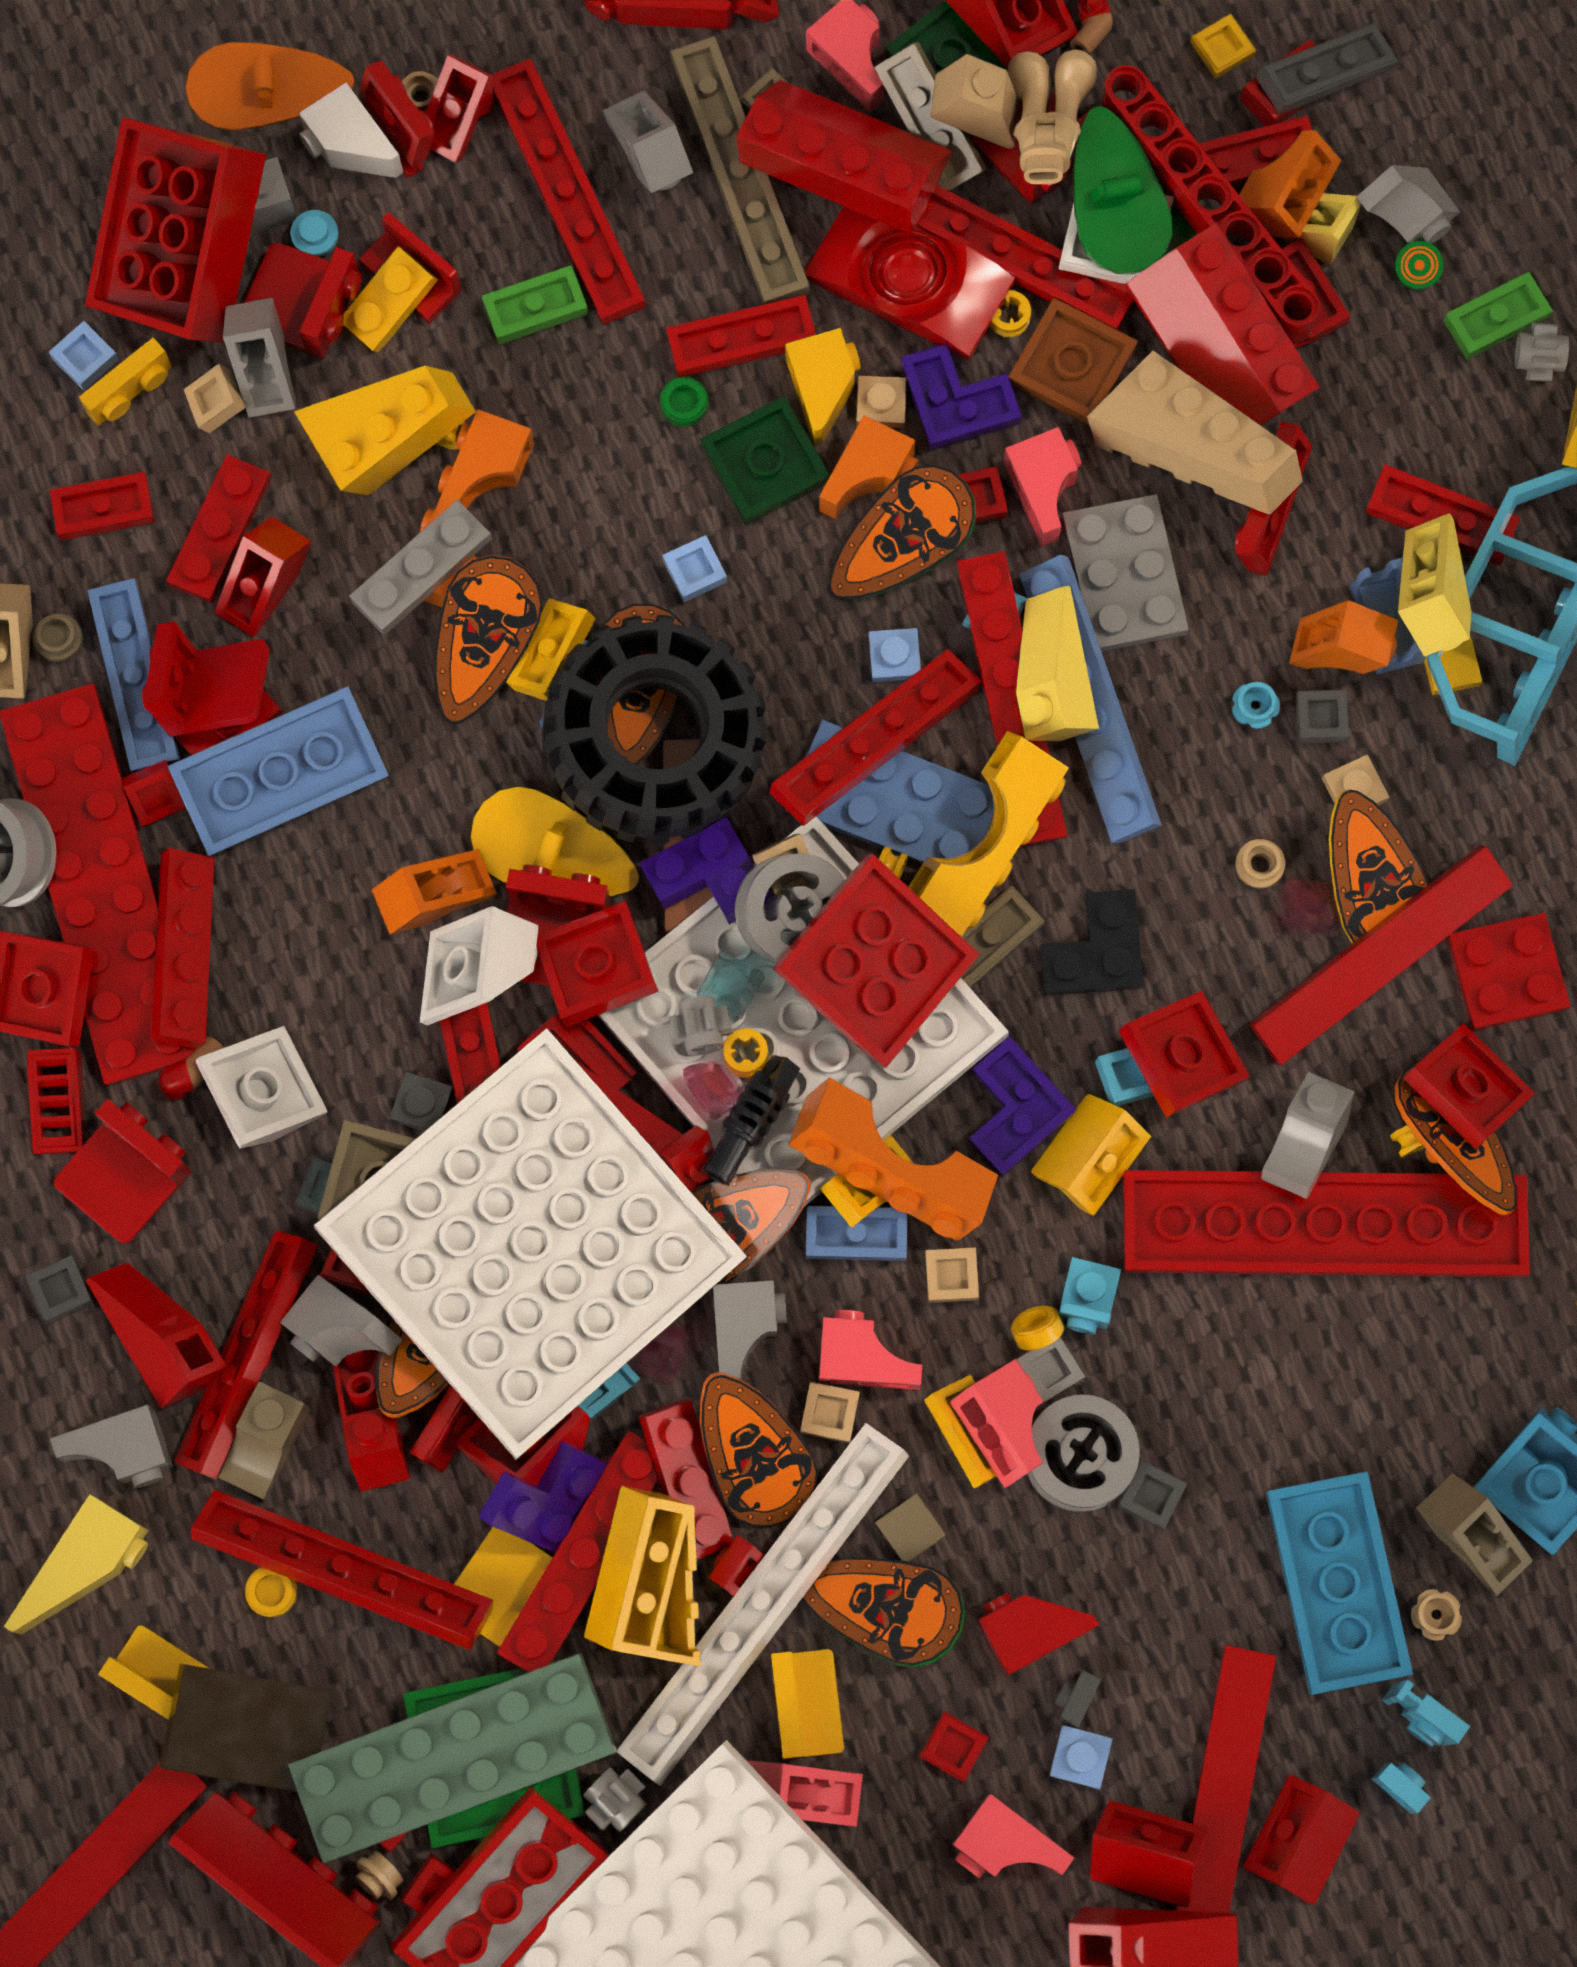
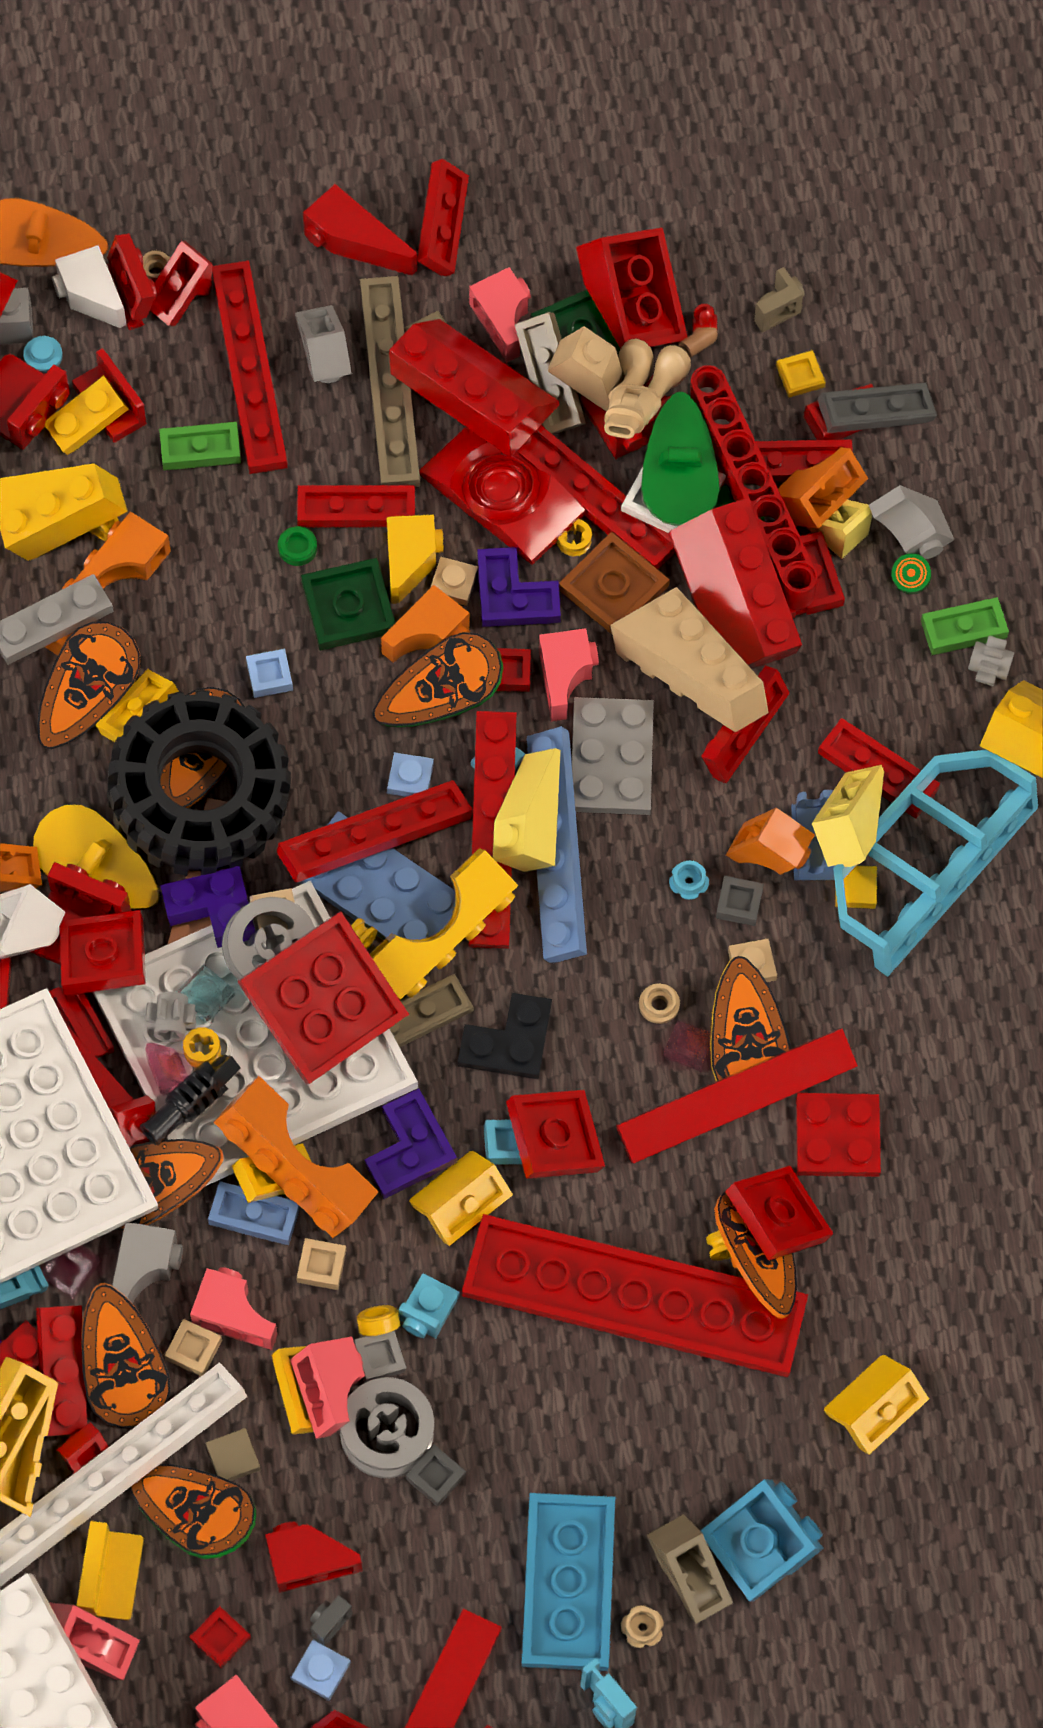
camera: 10 degrees right, 10 degrees down
light grey arch [1261,1072,1355,1199] -> none

